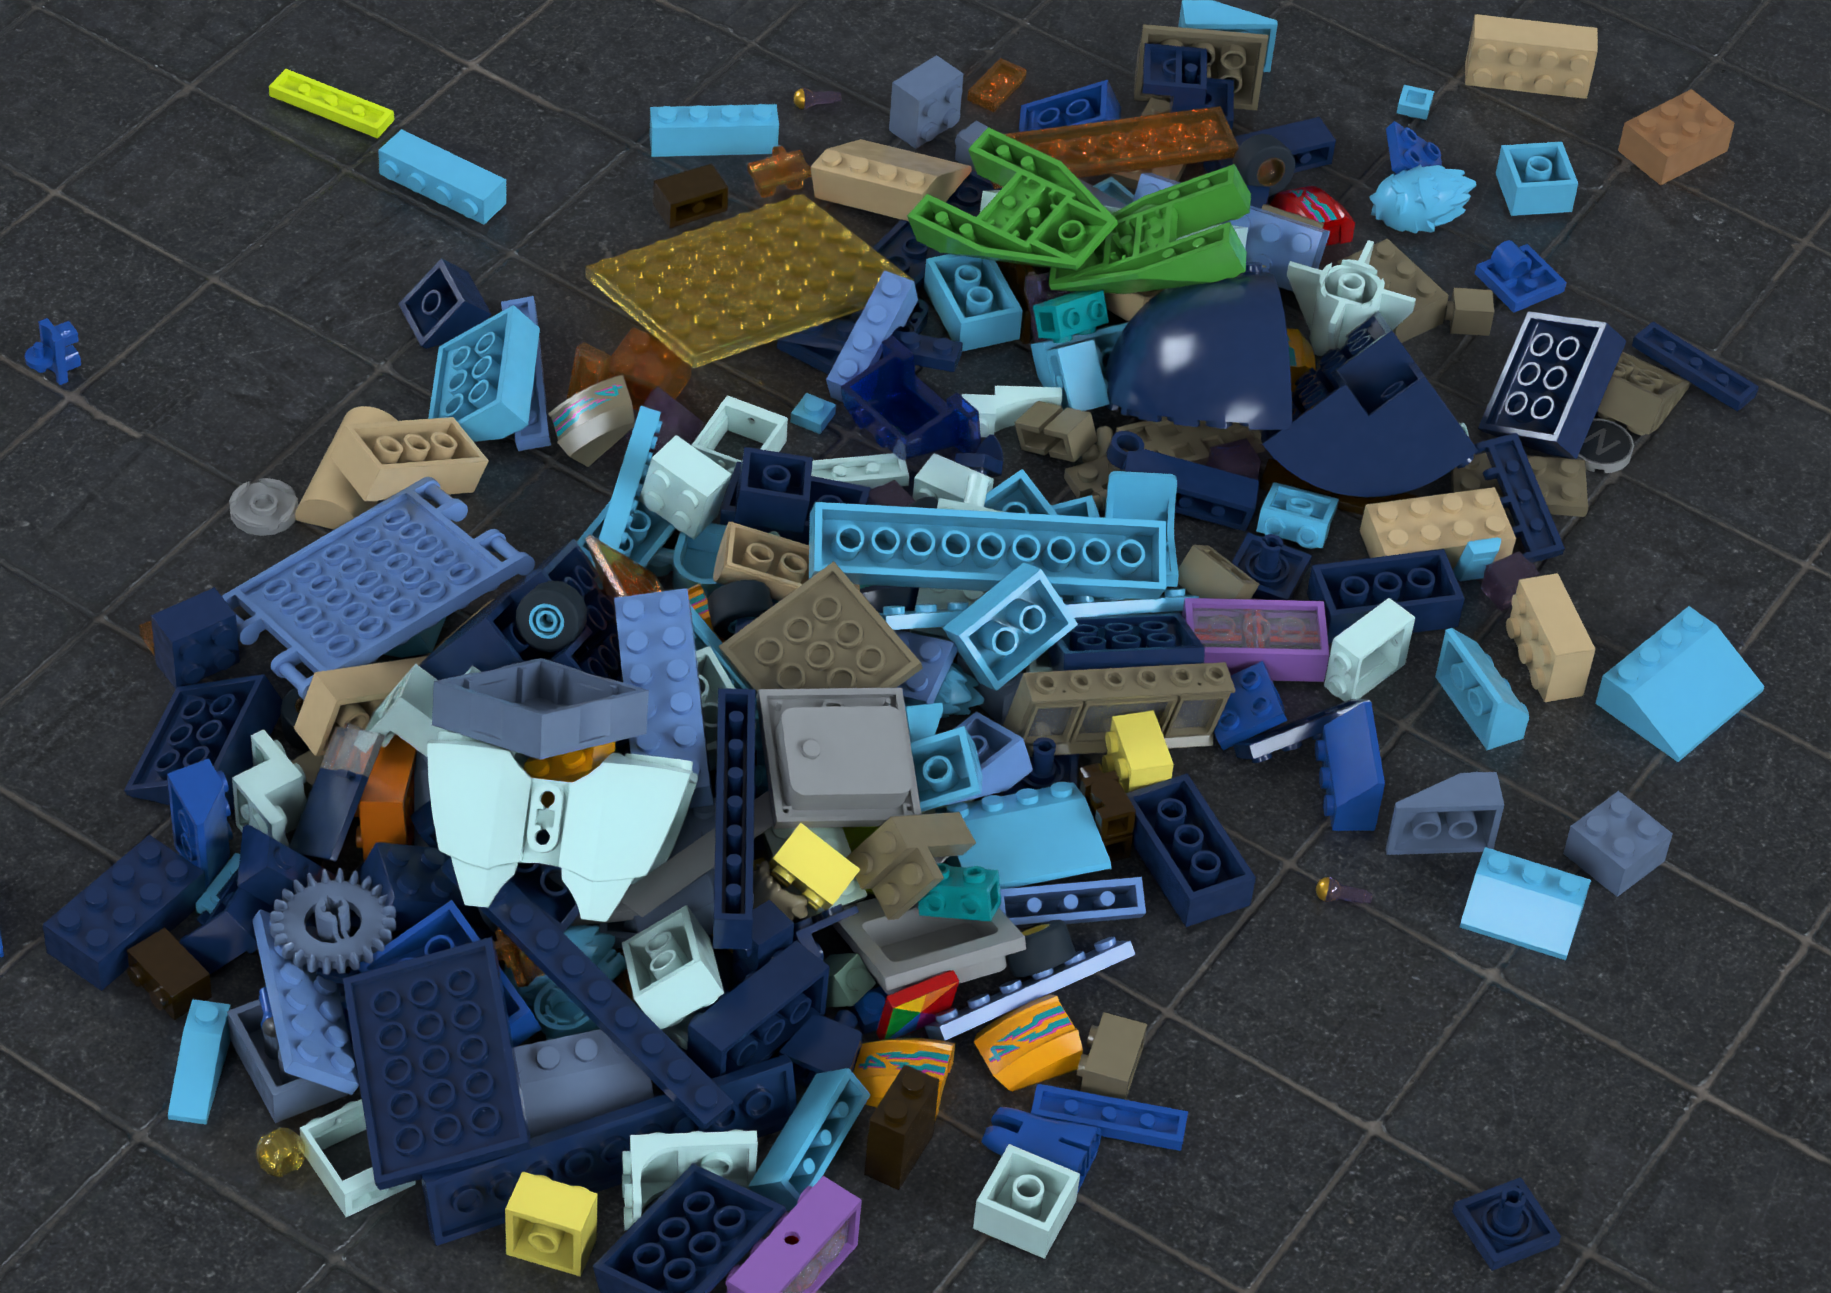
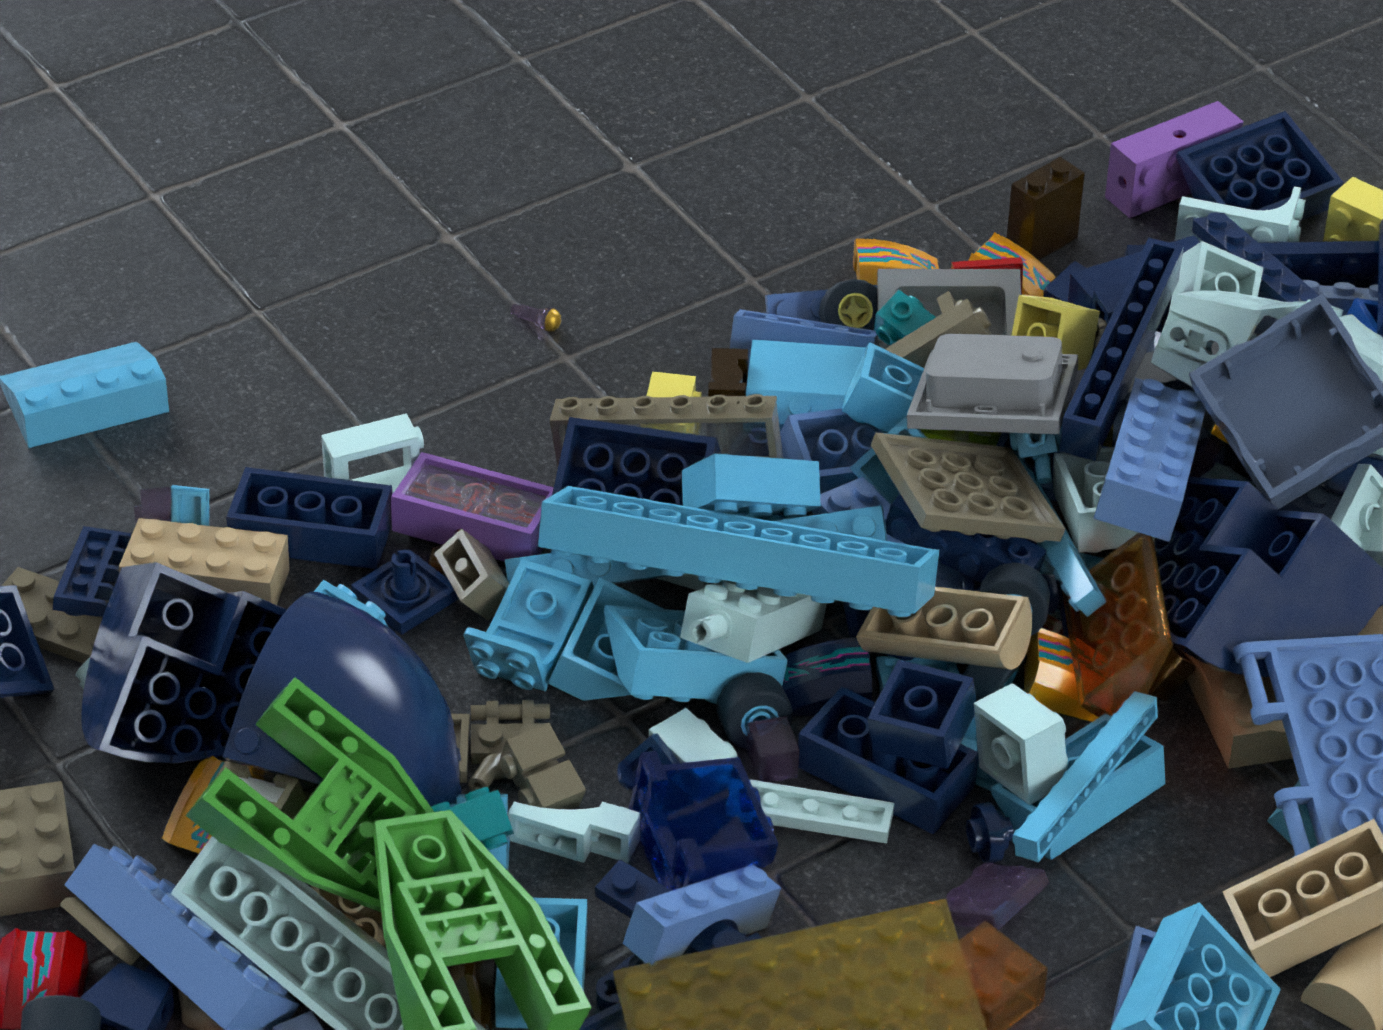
camera: 155 degrees left, 5 degrees down
black wheel [516,581,587,652] -> none
dark tan slope [548,375,635,467] -> none
clear orange plate [567,342,612,399] -> none
light aqua window [691,395,788,484] -> none
medium azure brick [748,1068,871,1211] -> none
medium azure plate [790,393,836,434] -> none
light aqua brick [973,1144,1080,1259] -> none
blue piece [981,1107,1102,1194] -> none
blue plate [1031,1083,1188,1151] -> none
dark tan brick [1076,1012,1147,1100] -> none
dark blue hinge [1106,431,1259,532] -> none
dark blue brick [1126,773,1256,927] -> none
blue plate [1214,661,1288,750] -> none
dark blue plate [1233,699,1374,763] -> none
light aqua brick [1287,240,1416,356] -> none
blue slope [1315,702,1385,831] -> none
sand blue slope [1385,771,1504,855] -> none
medium azure slope [1435,628,1529,750] -> none
dark blue plate [1452,1177,1561,1271] -> none
medium azure slope [1460,847,1591,961] -> none
tan brick [1506,573,1595,702] -> none
sand blue brick [1563,791,1673,897] -> none

